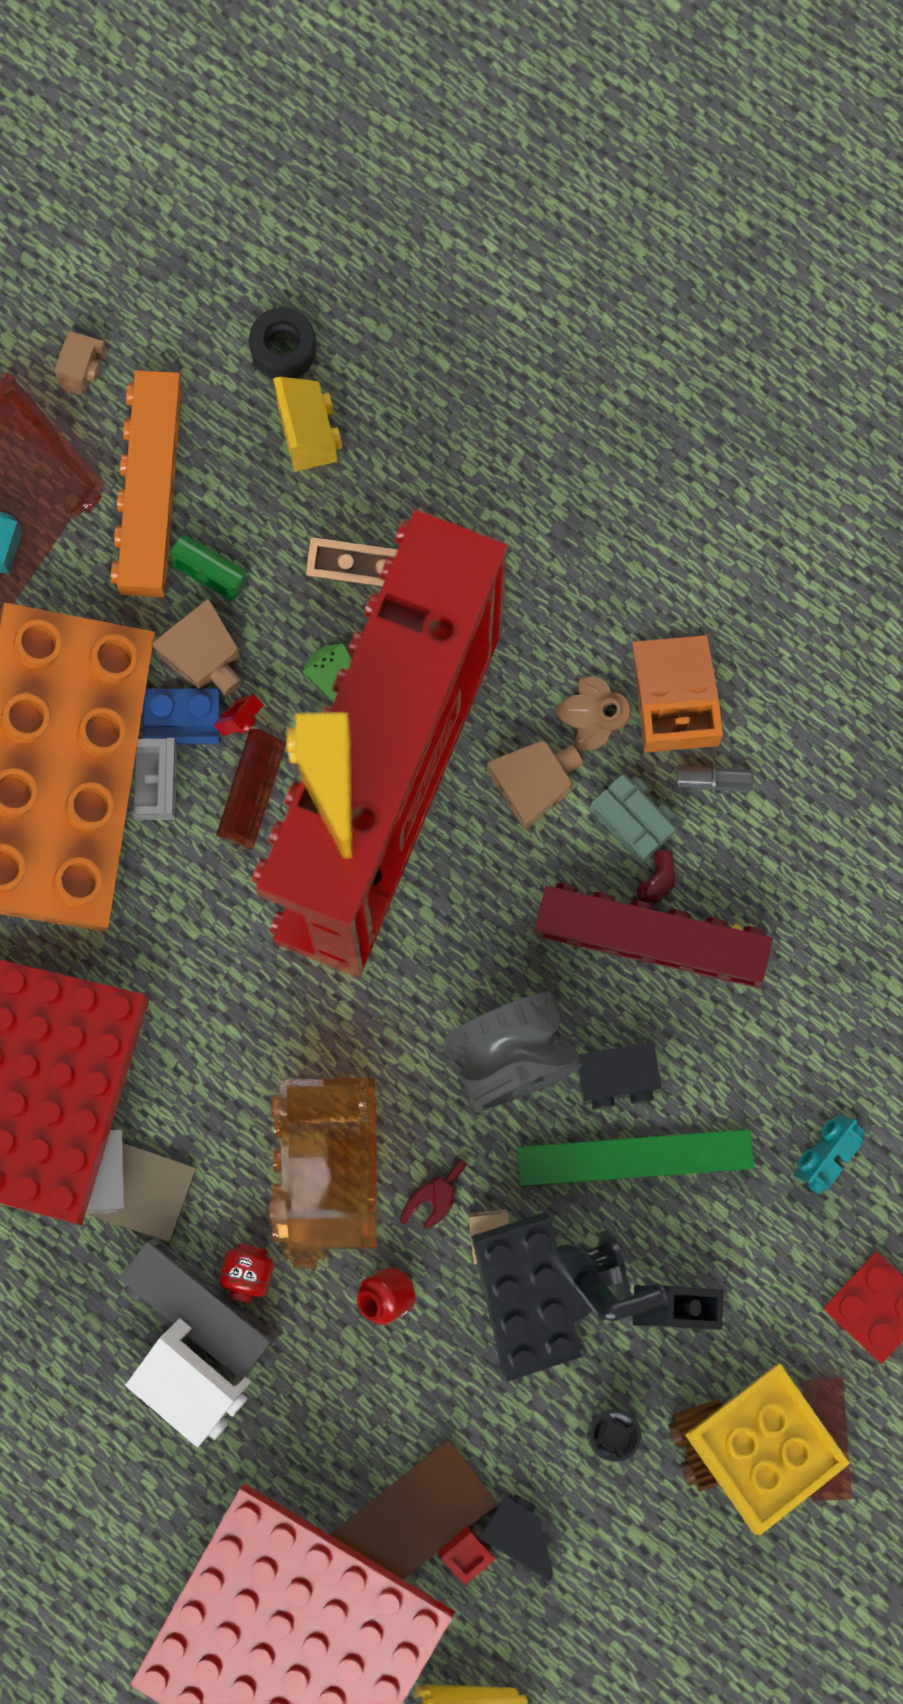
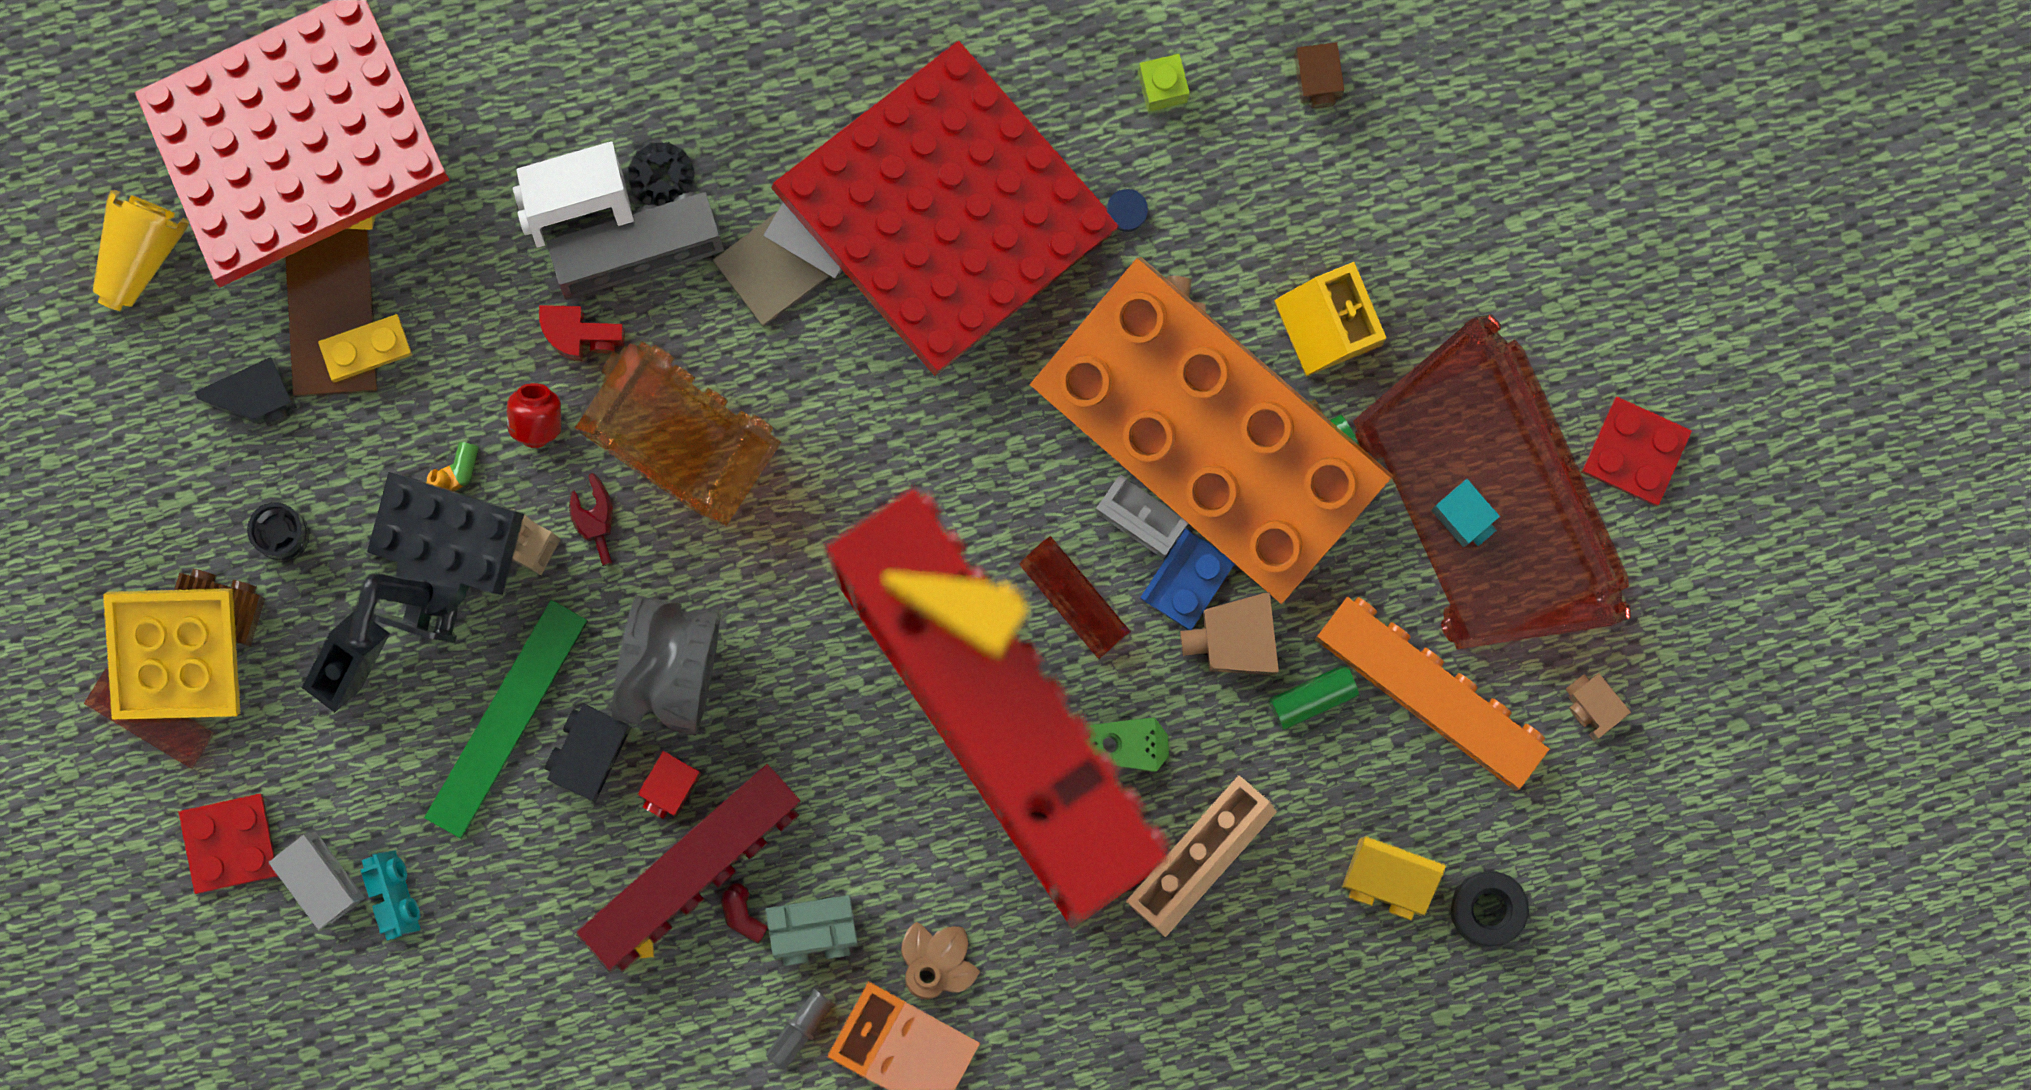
camera: 120 degrees right, 5 degrees up
red plate [213,694,264,736] -> none
red head [219,1243,274,1304] -> none
red plate [437,1526,495,1585] -> none
medium nougat torso [487,741,583,830] -> none
none -> light grey hinge [268,831,366,930]
none -> yellow plate [318,314,412,383]
none -> bright green arm [427,442,479,491]
none -> red brick [539,305,625,361]
none -> black gear [628,142,694,206]
none -> red brick [637,751,702,820]

